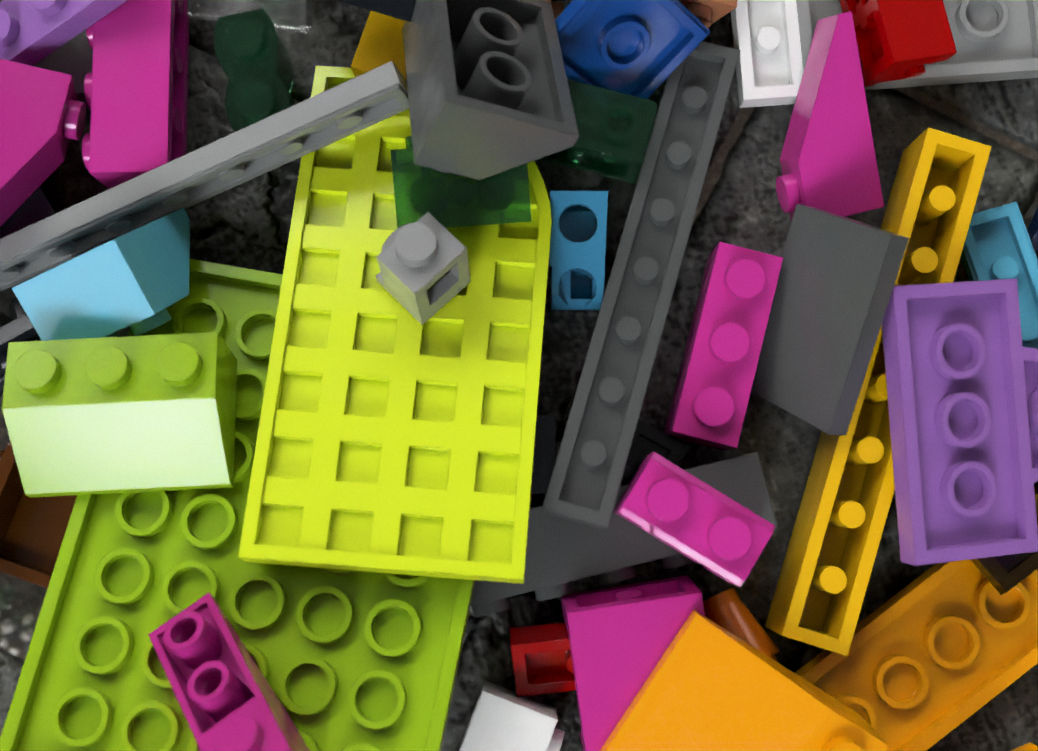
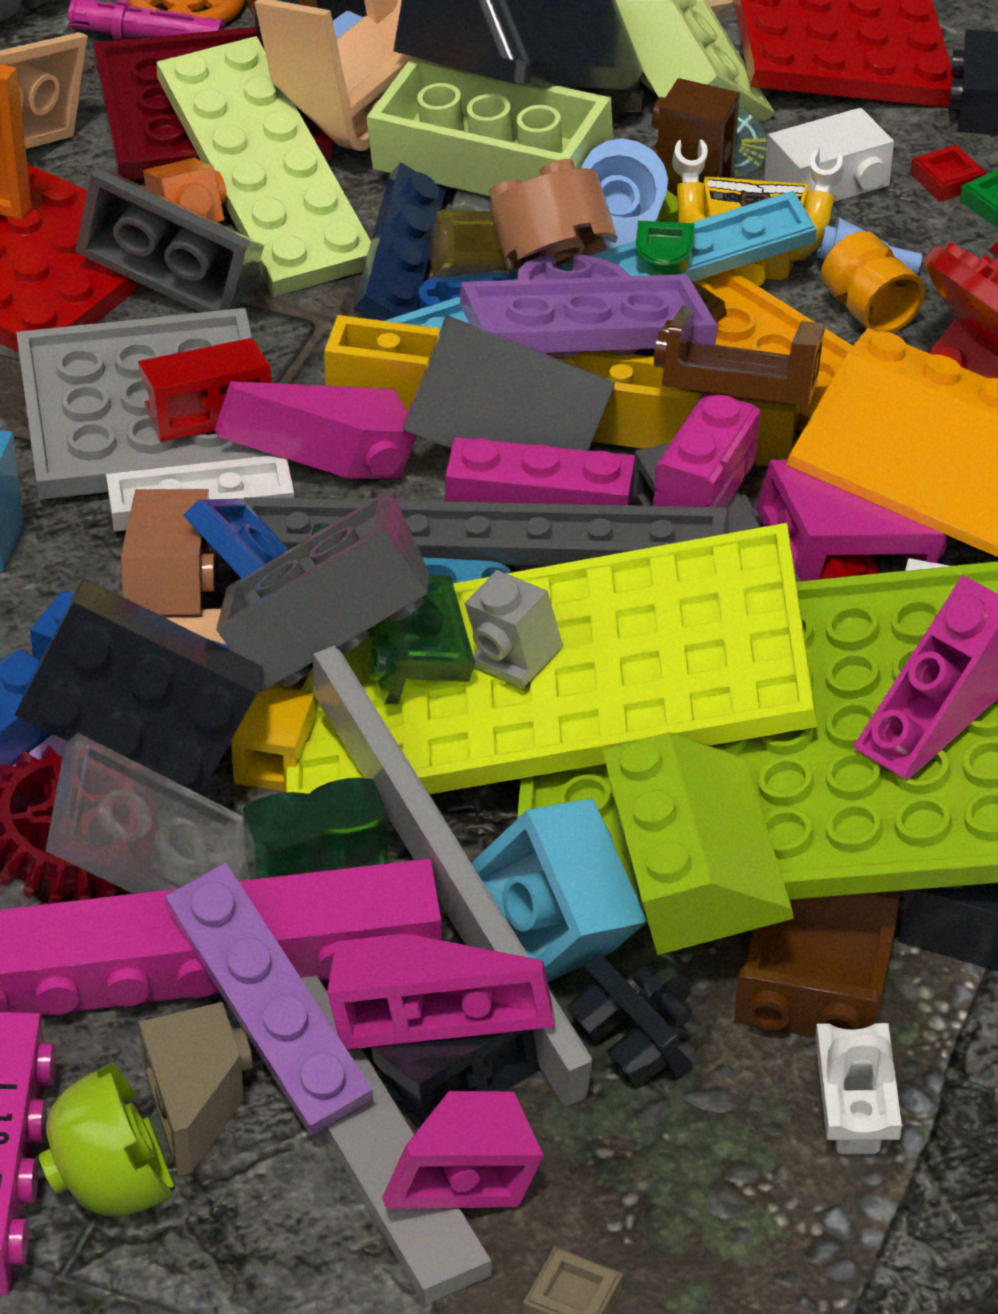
camera: 100 degrees left, 40 degrees down
none -> reddish brown panel [654,306,825,406]

